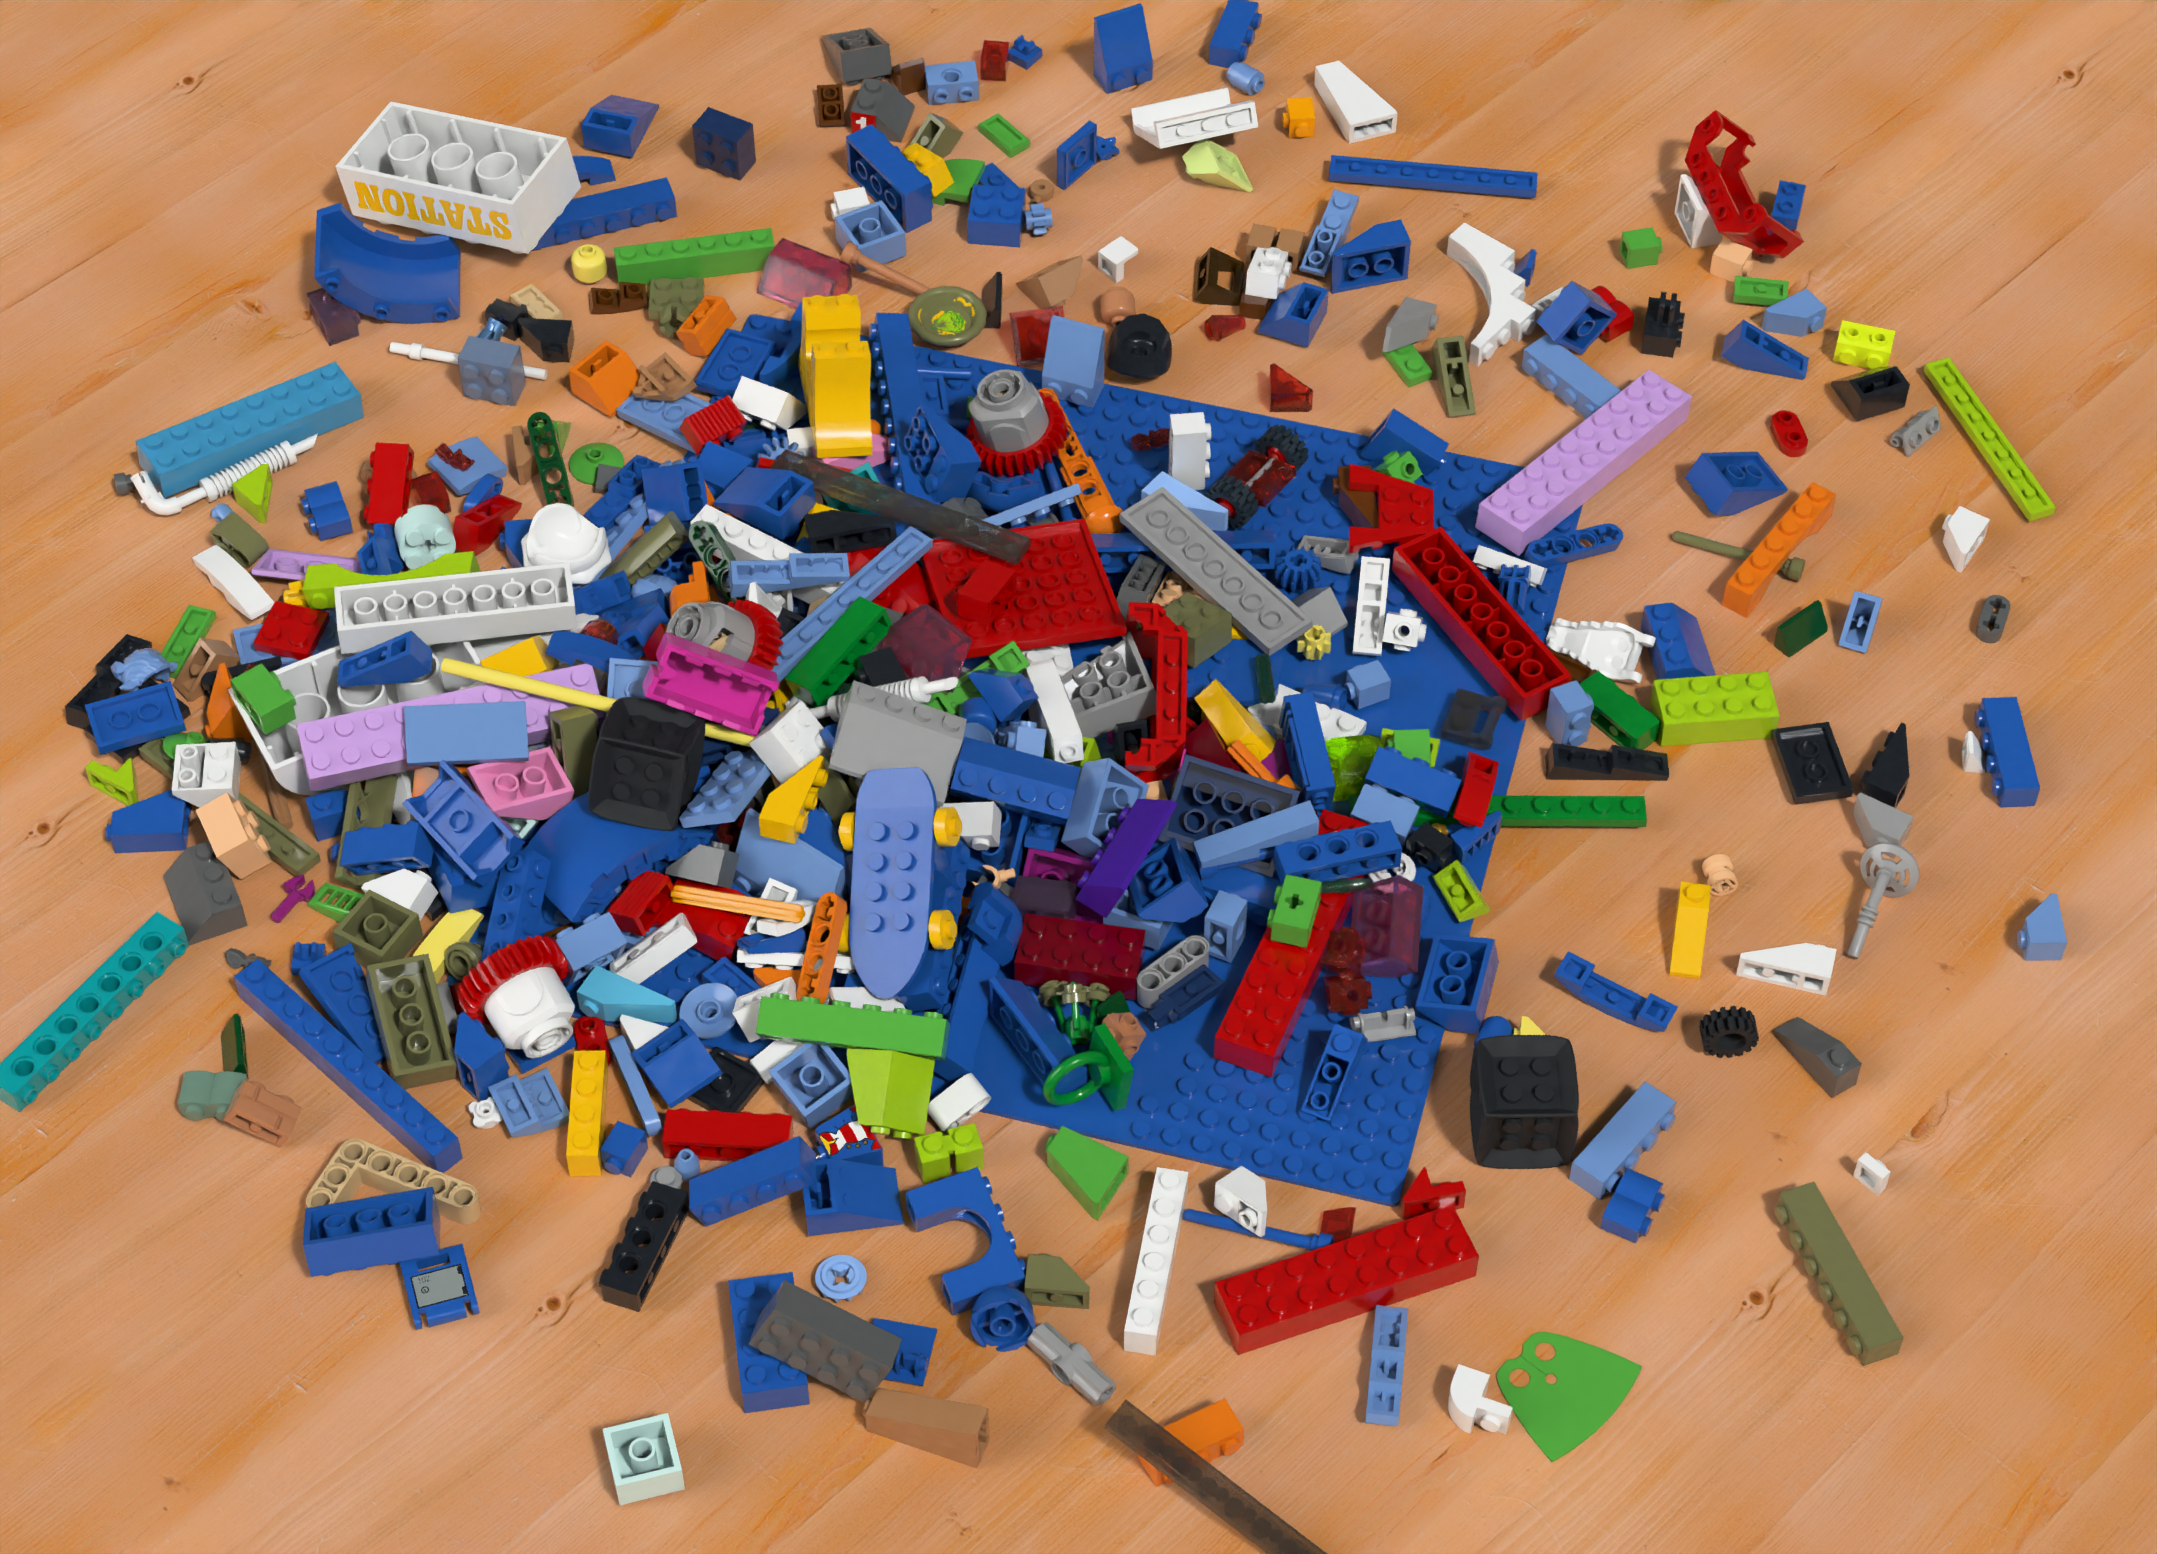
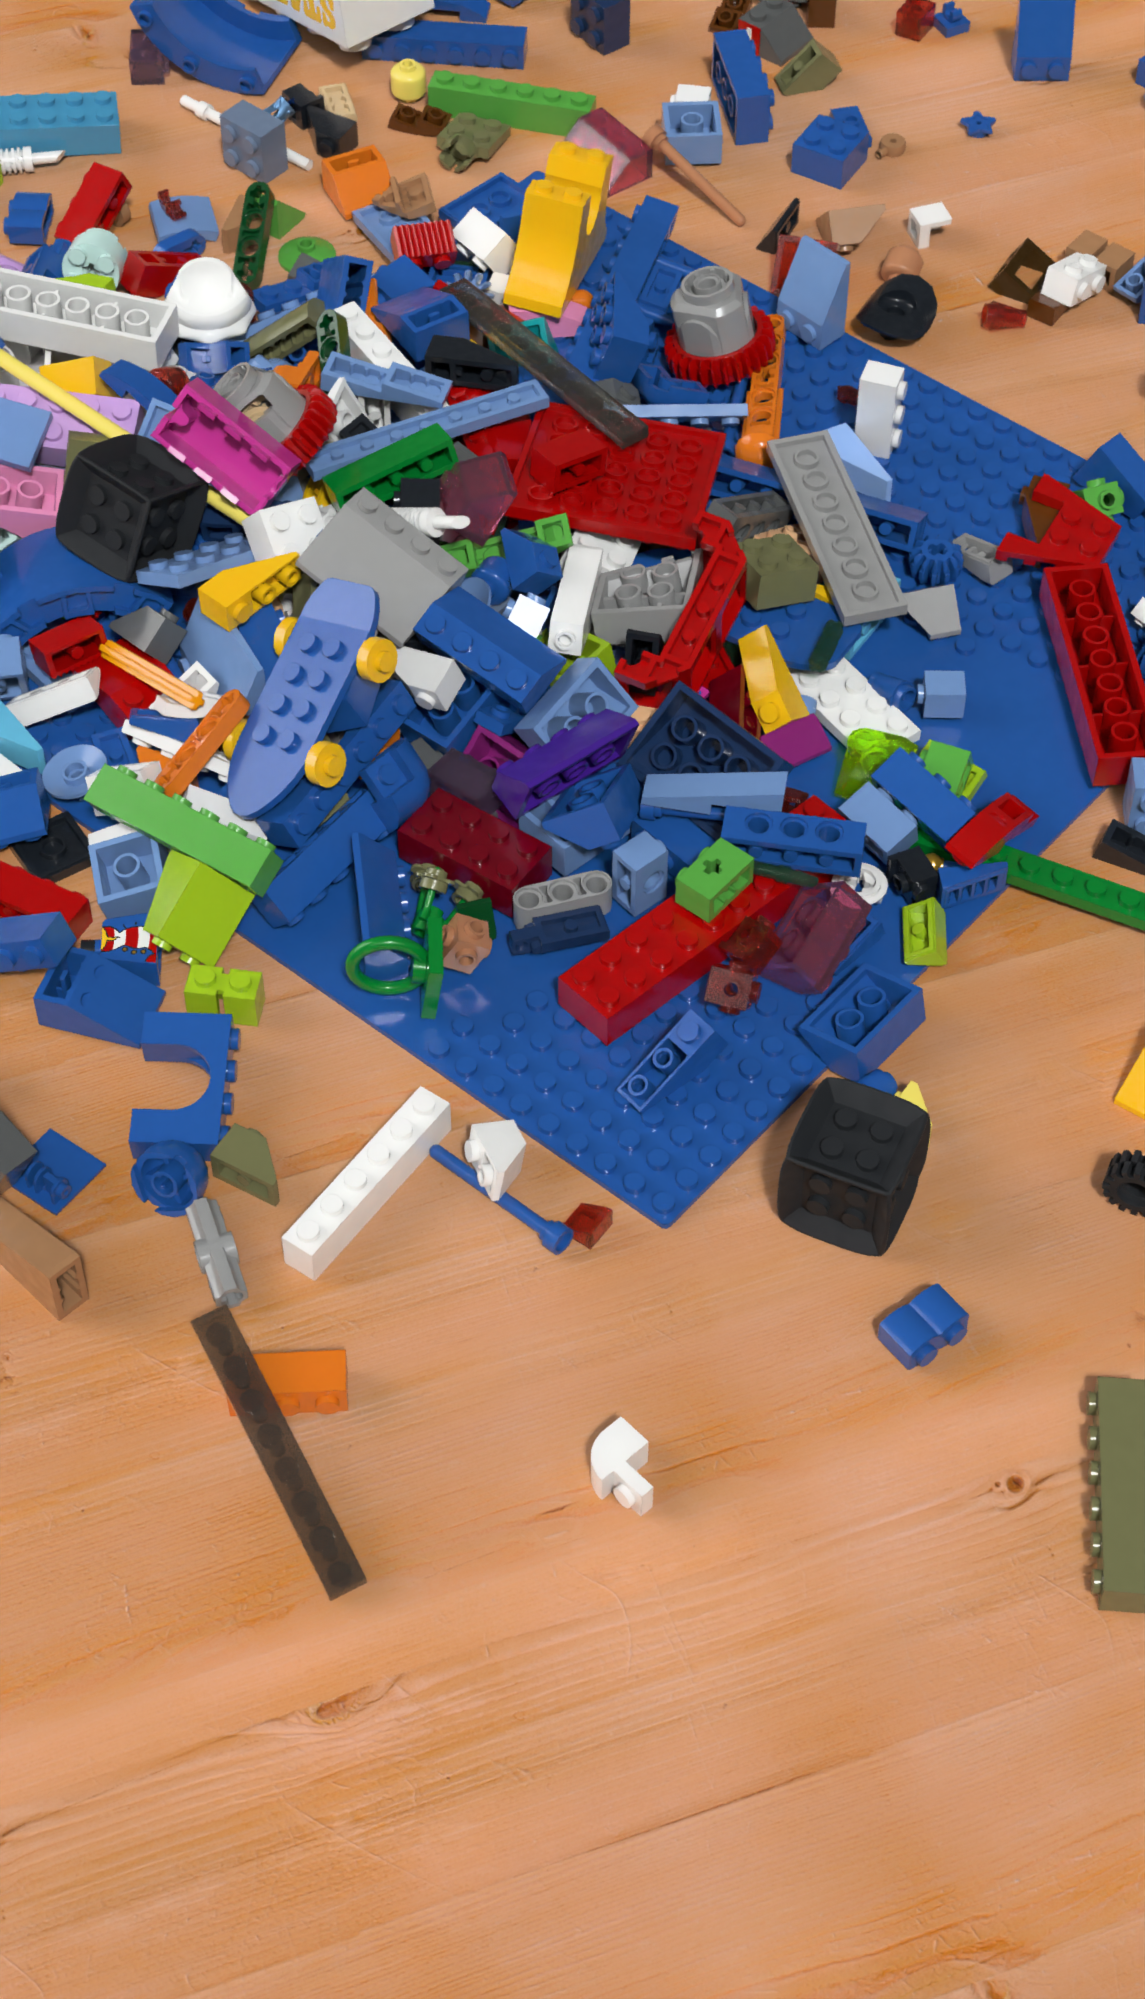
camera: 25 degrees right, 0 degrees up
clear red brick [411,471,452,514] -> none
orange brick [676,295,737,357] -> none
light blue gear [815,1255,867,1303] -> none
yellow brick [902,142,954,198] -> none
olive piece [908,286,987,346] -> none
medium blue brick [925,61,979,105] -> none
white beam [928,1073,991,1134] -> none
bright green slope [931,159,985,206] -> none
light nougat piece [973,865,1016,888] -> none
bright green tile [978,114,1030,158] -> none
medium blue gear [1024,203,1053,235] -> none
bright green slope [1045,1126,1129,1221] -> none
blue plate [1057,120,1097,190] -> none
white panel [1130,87,1258,149] -> none
yellowish green slope [1182,138,1253,192] -> none
plate [1206,424,1308,529] -> none
red brick [1214,1204,1479,1355] -> none
orange piece [1226,739,1302,795] -> none
blue slope [1258,282,1329,347] -> none
clear red slope [1269,363,1313,412] -> none
blue door [1279,692,1336,817] -> none
light yellow gear [1297,625,1331,660] -> none
light grey hinge [1349,1006,1417,1043] -> none
white slope [1353,556,1390,656] -> none
medium blue slope [1365,1305,1408,1426] -> none
white brick [1382,609,1427,651] -> none
red slope [1401,1167,1466,1220] -> none
clear smoke plate [1440,688,1508,750] -> none
bright green piece [1497,1332,1642,1462] -> none
blue slope [1554,951,1678,1032] -> none
medium blue brick [1569,1082,1676,1200] -> none

